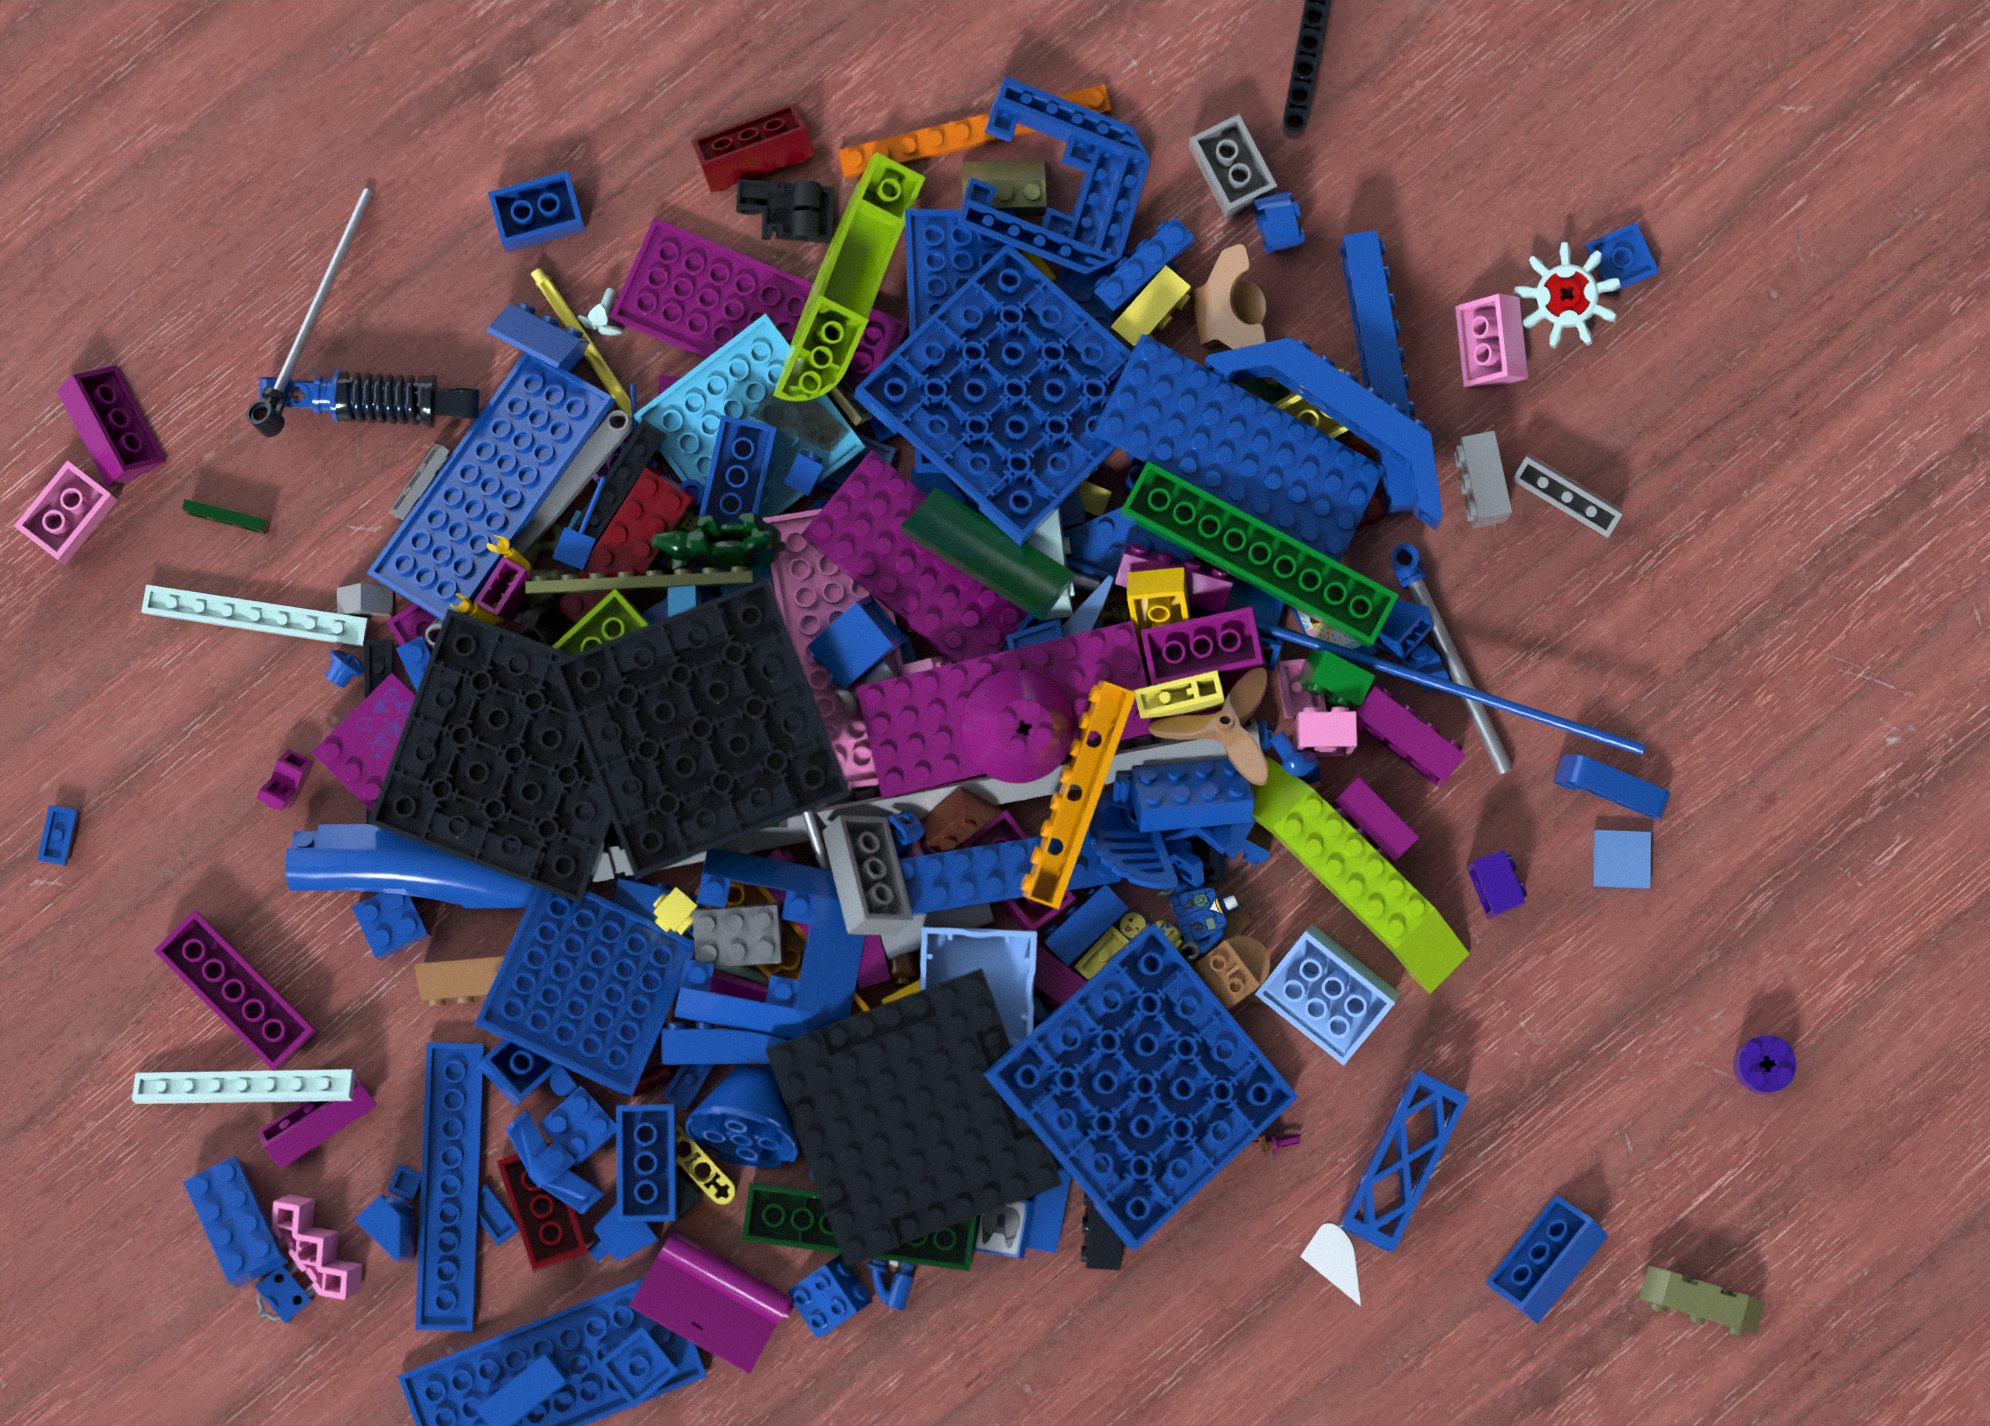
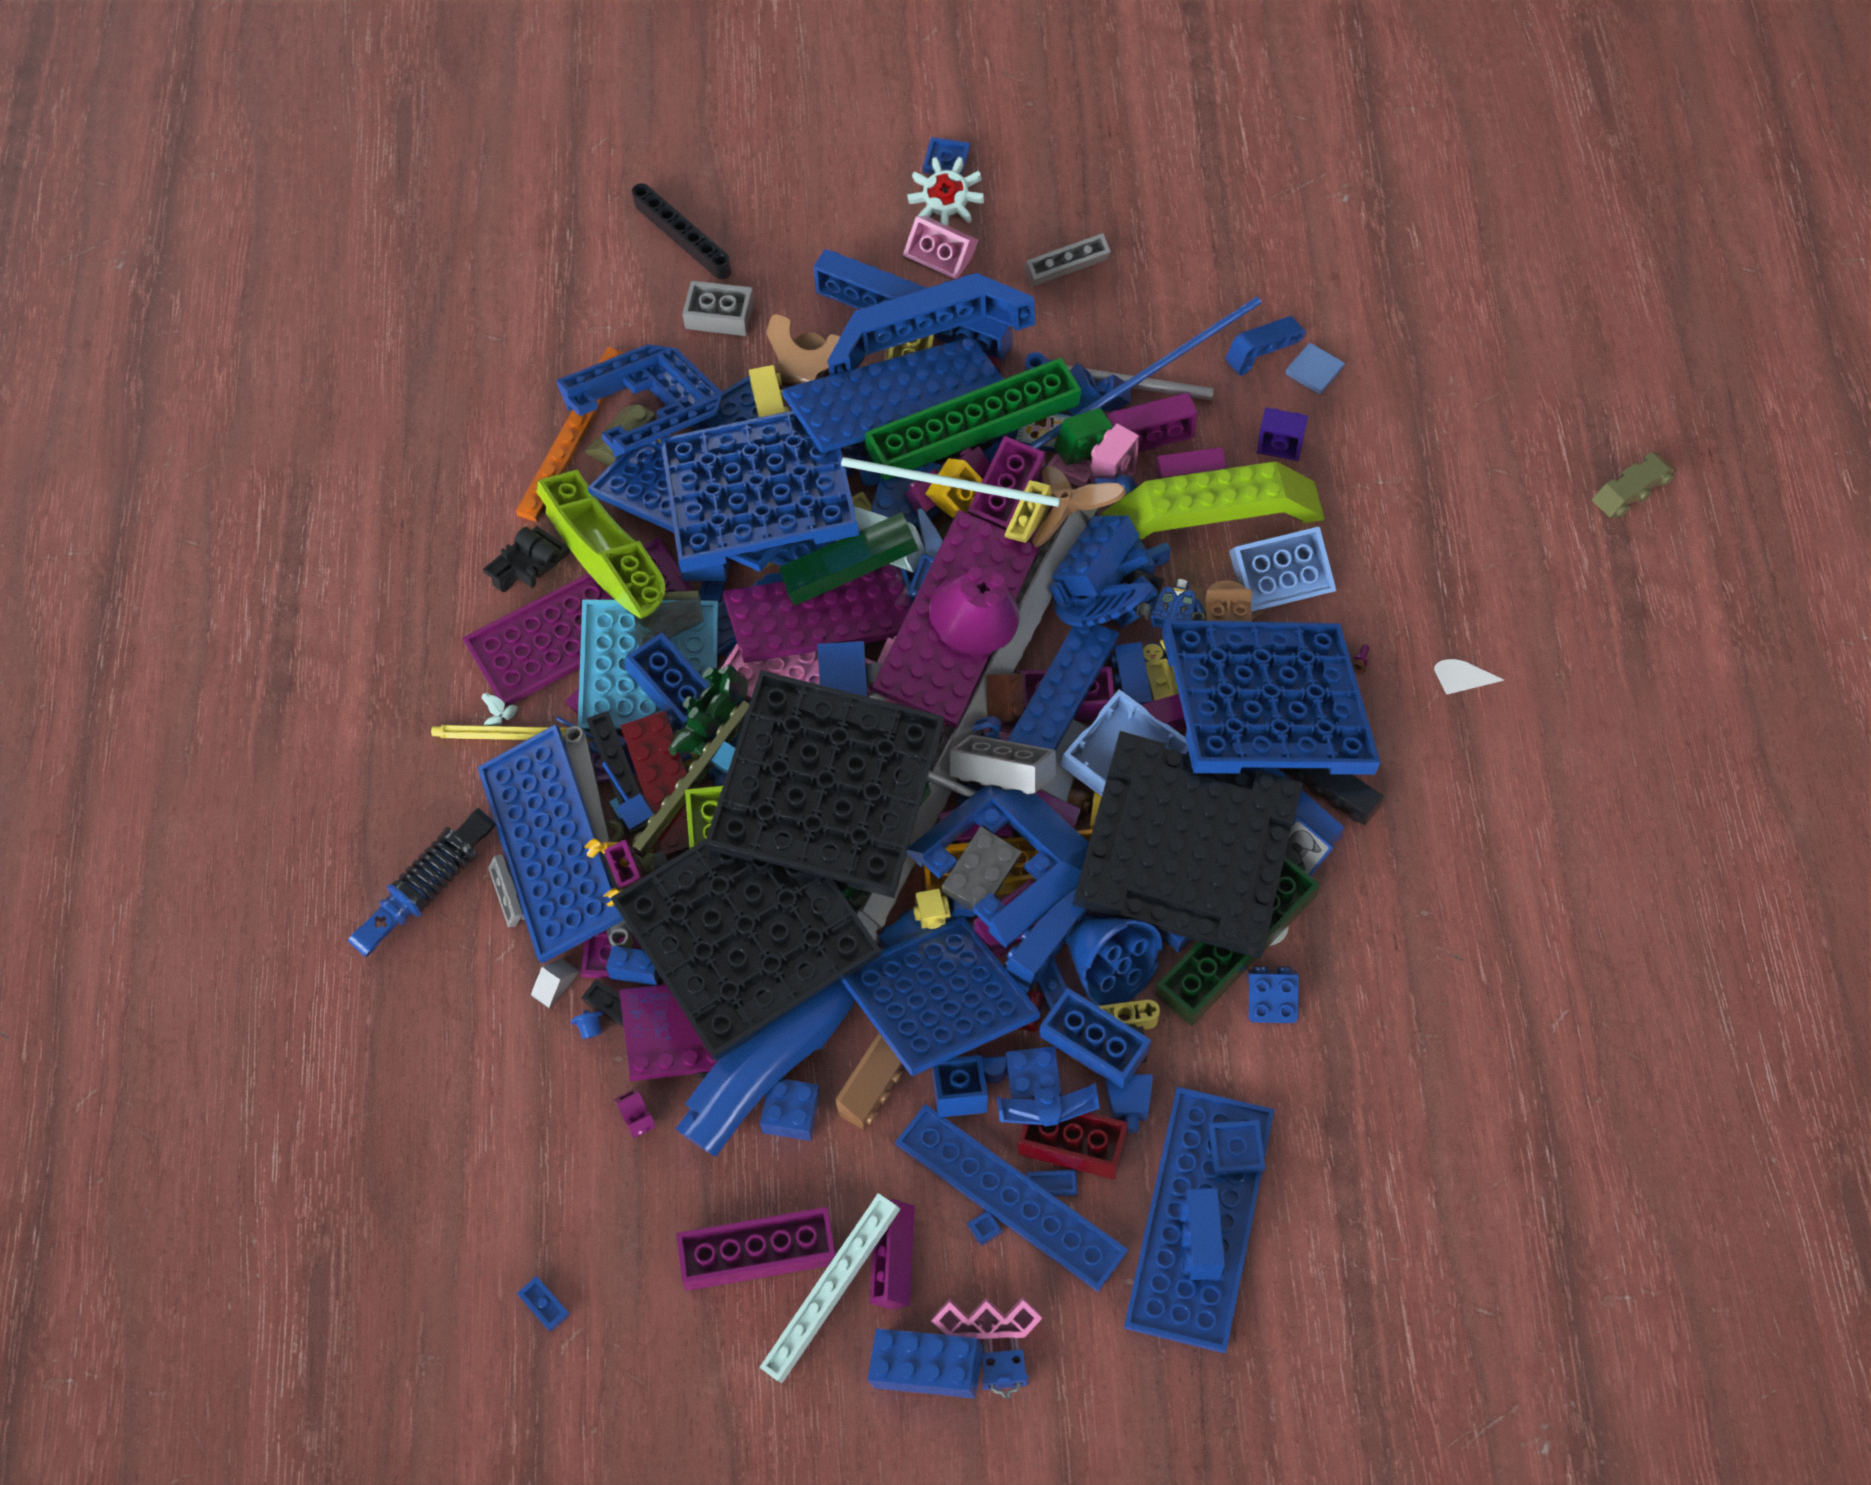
camera: 50 degrees left, 20 degrees down
bright pink brick [14,460,118,565] -> none
magenta slope [57,365,167,487] -> none
light aqua plate [141,585,369,647] -> none
dark green tile [182,499,270,535] -> none
flat silver piece [246,188,373,437] -> none
blue slope [355,1195,416,1262] -> none
blue slope [486,302,590,372] -> none
blue brick [488,170,586,252] -> none
magenta door [629,1230,794,1375] -> none
dark red slope [691,103,815,193] -> none
blue brick [784,451,827,497] -> none
blue plant [866,1258,914,1311] -> none
light orange piece [1021,681,1136,909] -> none
blue brick [1093,217,1195,318] -> none
blue brick [1253,191,1305,253] -> none
blue piece [1337,1071,1470,1252] -> none
light grey brick [1452,431,1512,529] -> none
blue slope [1485,1195,1609,1325] -> none
dark purple brick [1733,1035,1796,1094] -> none
none -> light aqua piece [842,457,1060,507]

